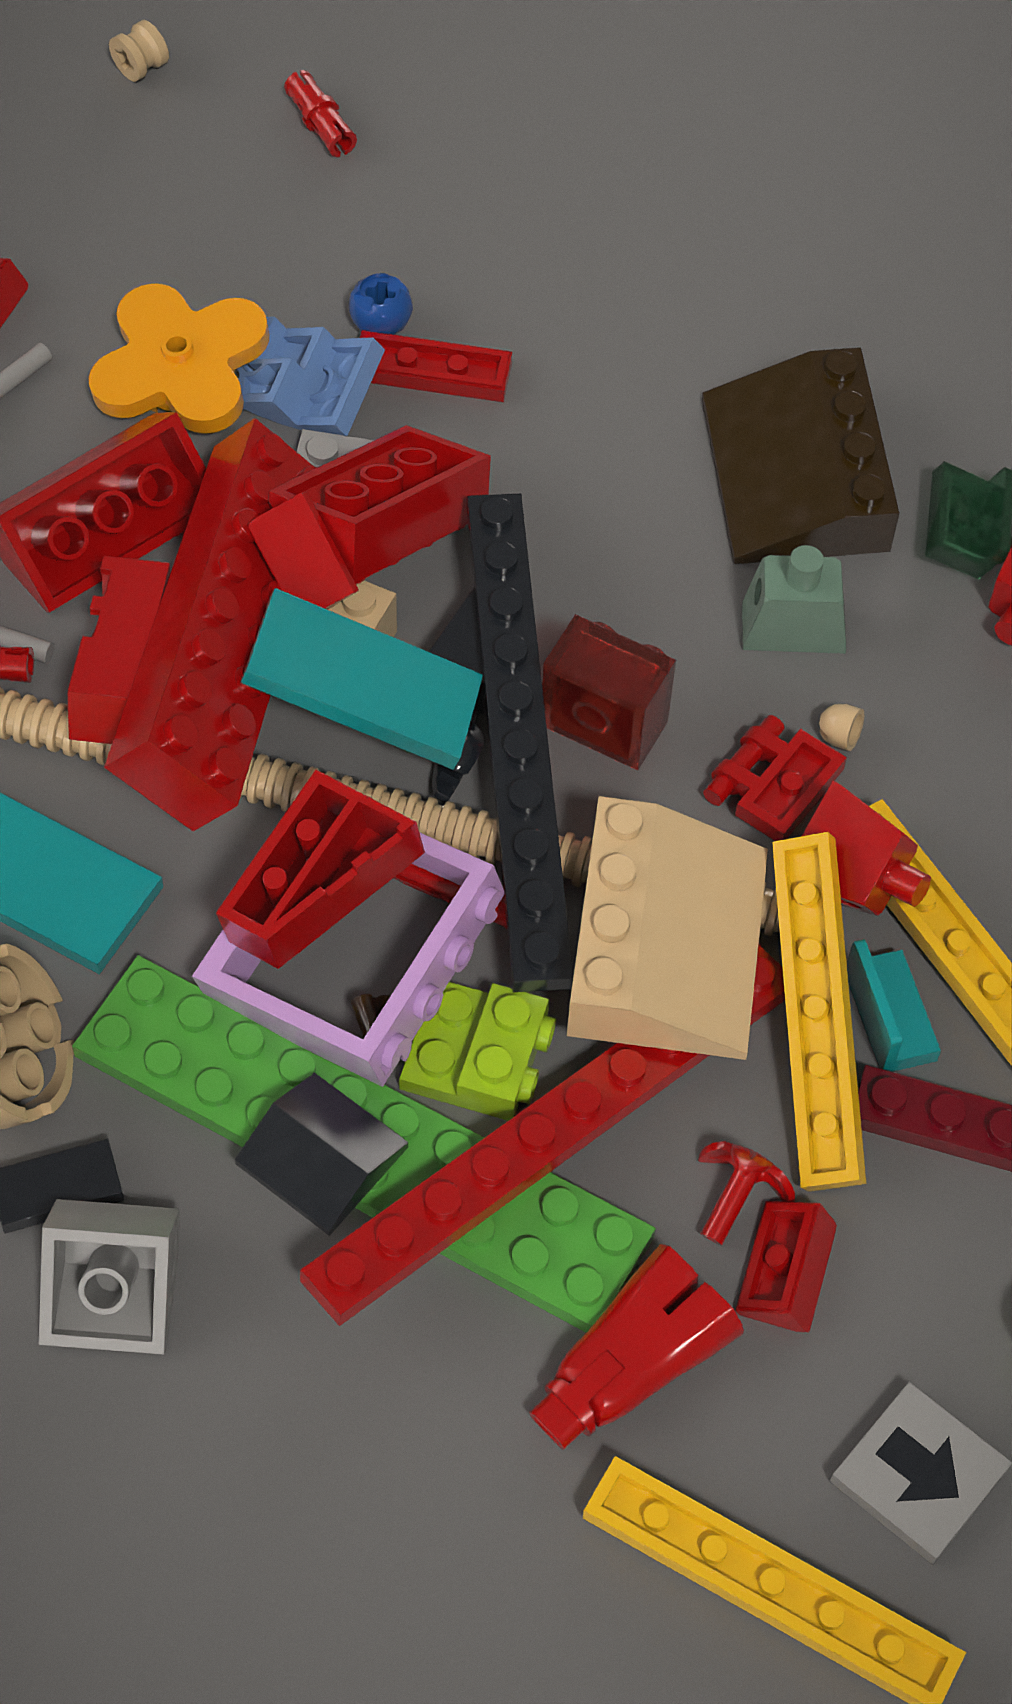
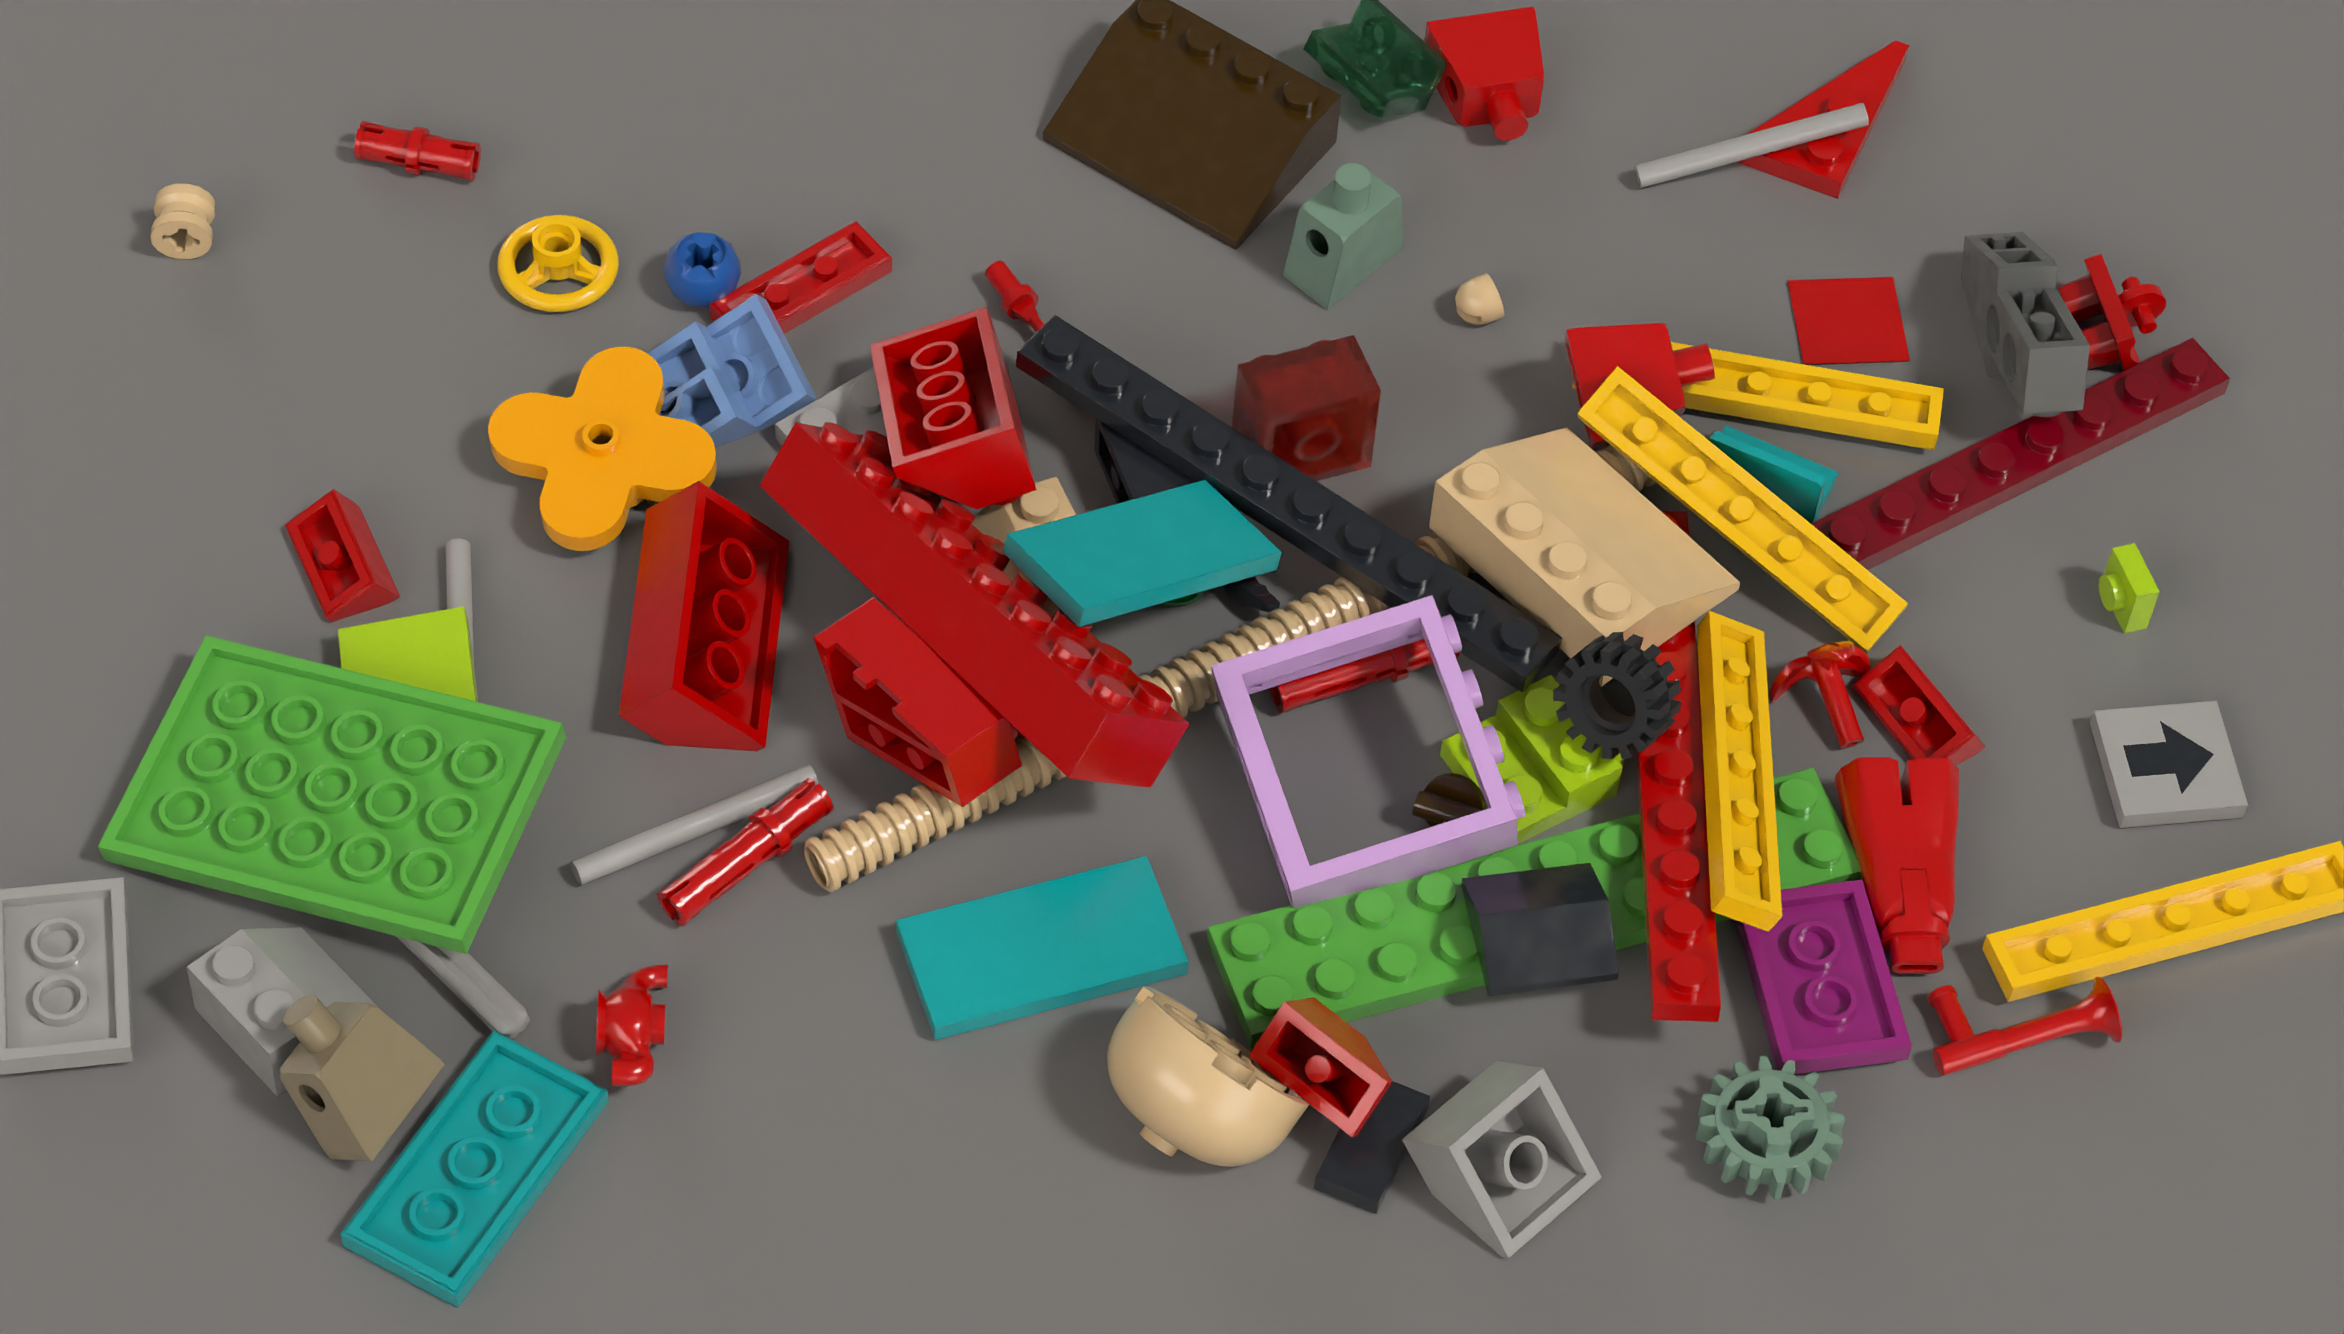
camera: 50 degrees left, 5 degrees down
red wedge [216,769,425,969] -> none
red slope [247,491,359,610] -> none
red plate [703,715,847,841] -> none
none -> yellow piece [497,215,619,312]
none -> red piece [985,260,1045,333]
none -> red slope [1249,998,1393,1137]
none -> black tyre [1553,632,1681,760]
none -> yellow plate [1696,610,1782,932]
none -> sand green gear [1696,1056,1845,1199]
none -> magenta plate [1735,880,1912,1074]
none -> red piece [1928,977,2122,1076]

